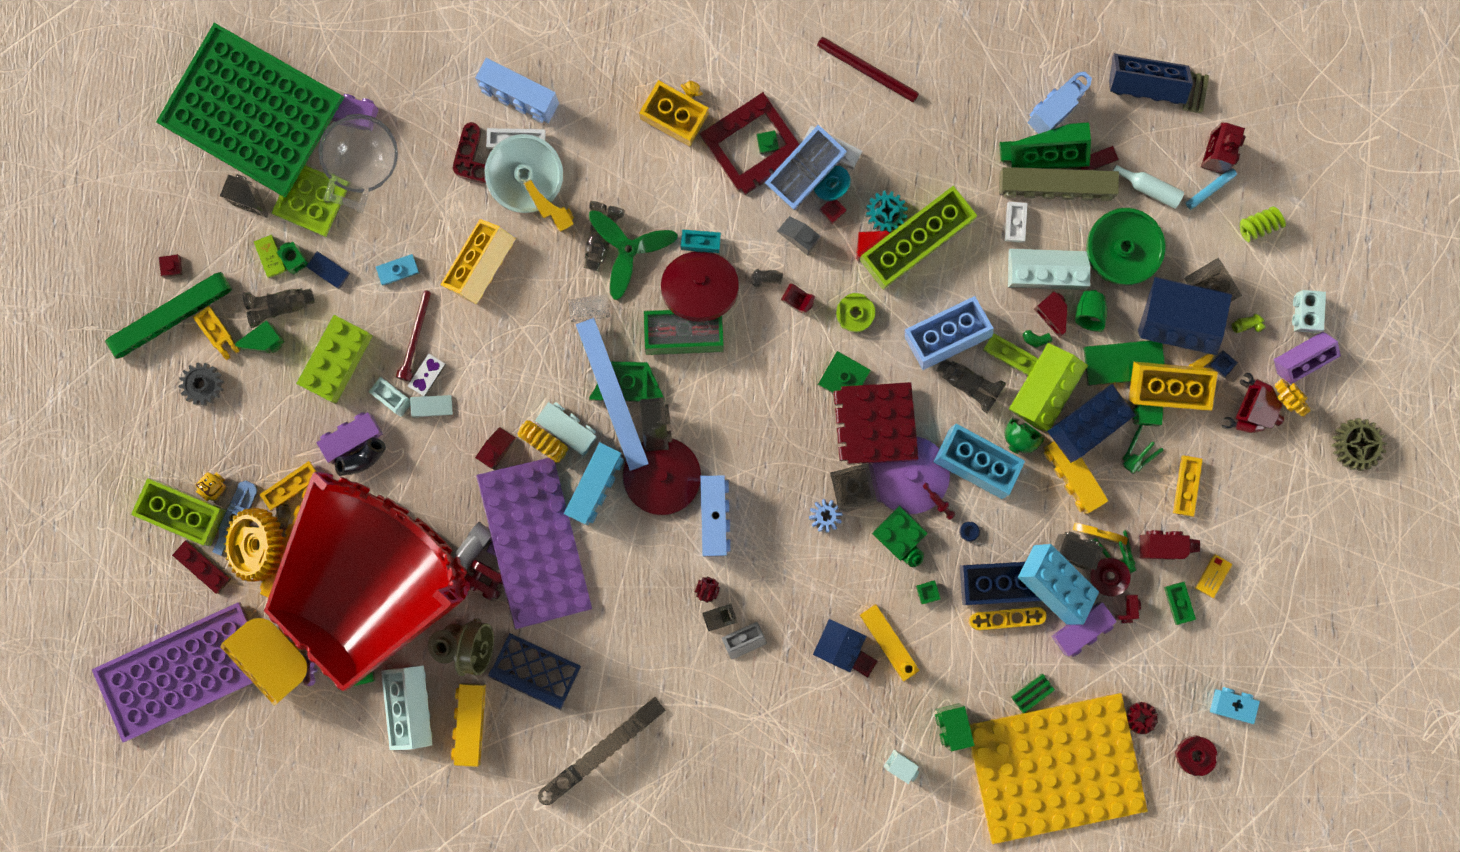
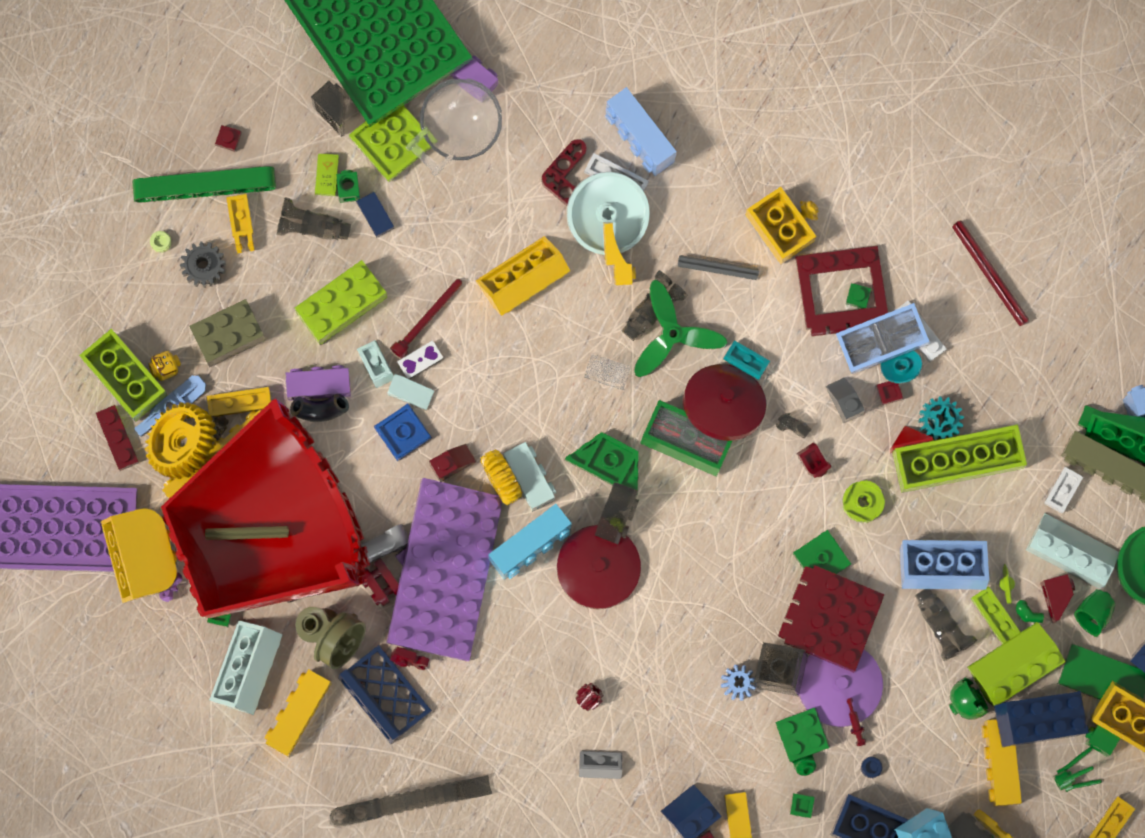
camera: 25 degrees right, 5 degrees down
green slope [235,320,285,353] -> none
medium azure plate [376,254,419,286] -> none
light blue tile [576,318,649,471] -> none
light blue brick [701,475,730,557] -> none
clear smoke slope [702,603,737,632] -> none
medium azure brick [934,424,1025,499] -> none
none -> yellowish green tile [150,231,172,253]
none -> olive brick [189,299,266,368]
none -> olive axle [205,526,289,540]
none -> blue tile [374,404,432,461]
none -> dark red plate [390,646,430,670]
none -> dark grey axle [678,255,759,280]
none -> lime piece [999,564,1015,604]

